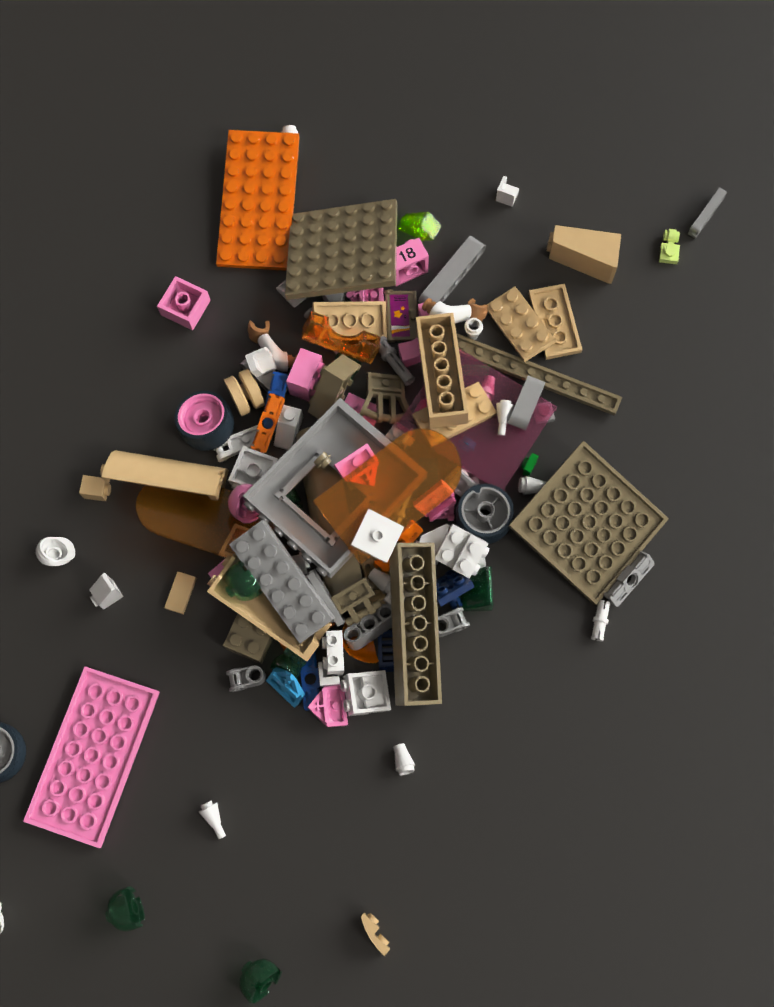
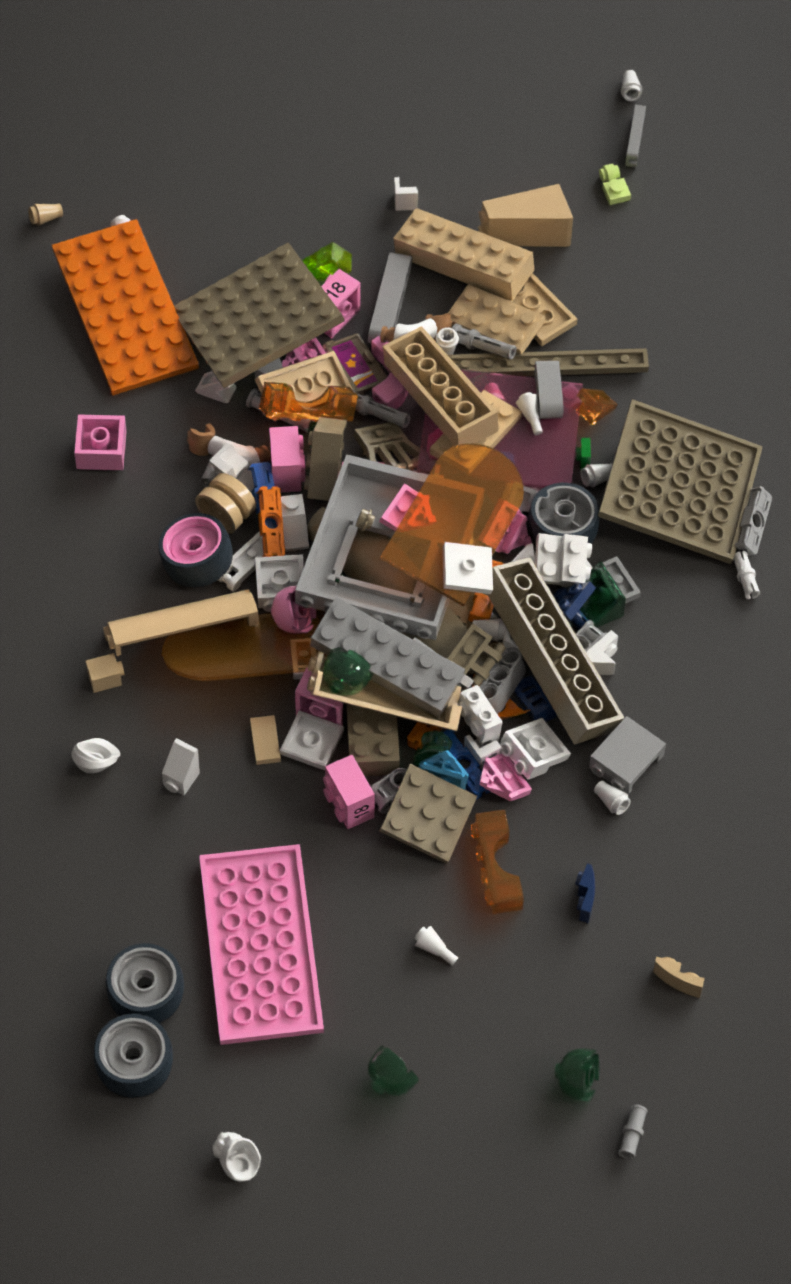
camera: 30 degrees left, 15 degrees down
none -> tan cone [28,204,63,226]
none -> white plate [280,711,344,770]
none -> bright pink brick [323,755,375,829]
none -> dark tan plate [379,764,477,864]
none -> tan brick [394,208,534,301]
none -> light grey pin [452,324,517,360]
none -> clear orange arch [471,809,524,914]
none -> dark blue slope [575,863,595,924]
none -> clear orange slope [576,388,618,424]
none -> white slope [586,630,618,675]
none -> light grey panel [589,716,666,794]
none -> light grey plate [596,556,641,606]
none -> white cone [621,70,642,101]

